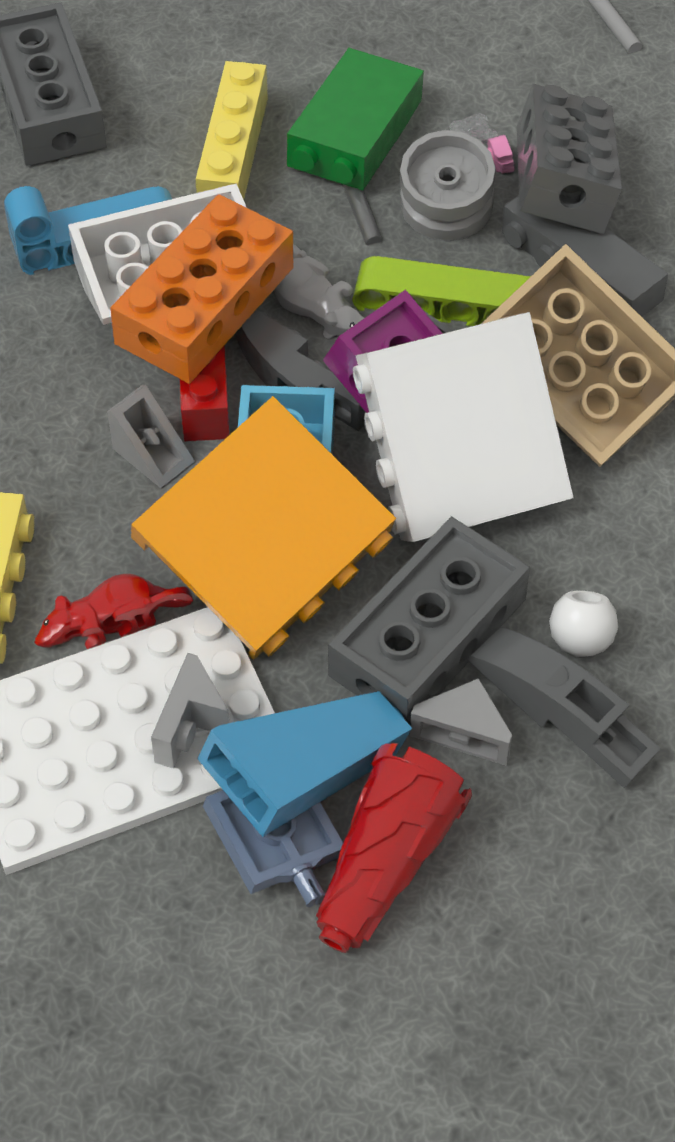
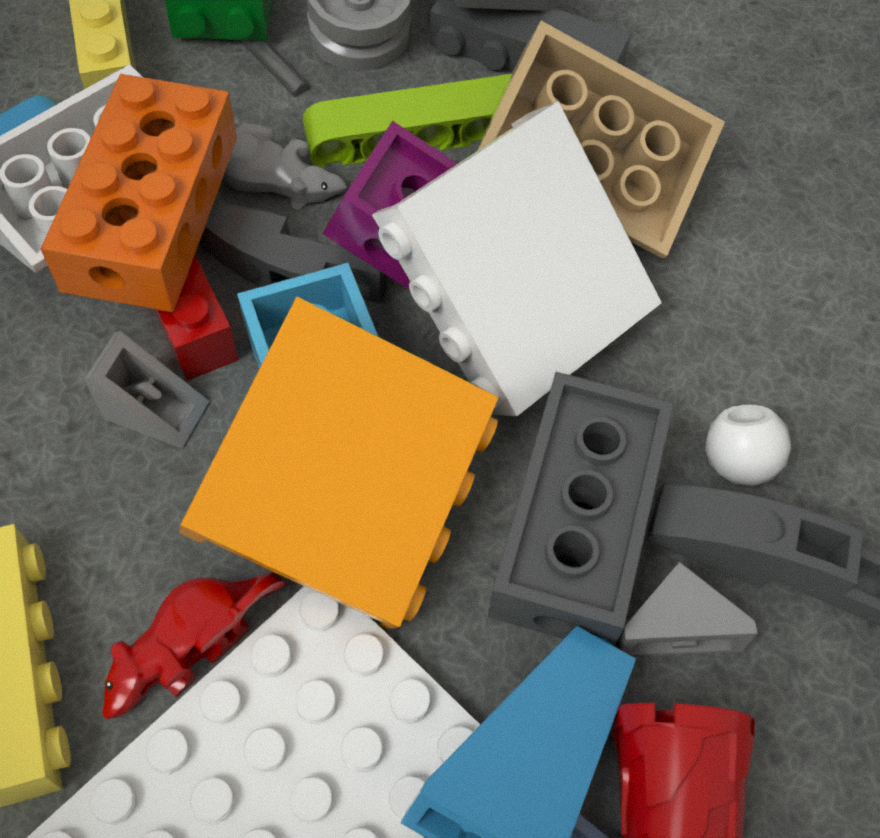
camera: 25 degrees left, 5 degrees up
light grey slope [151,653,229,768] -> none

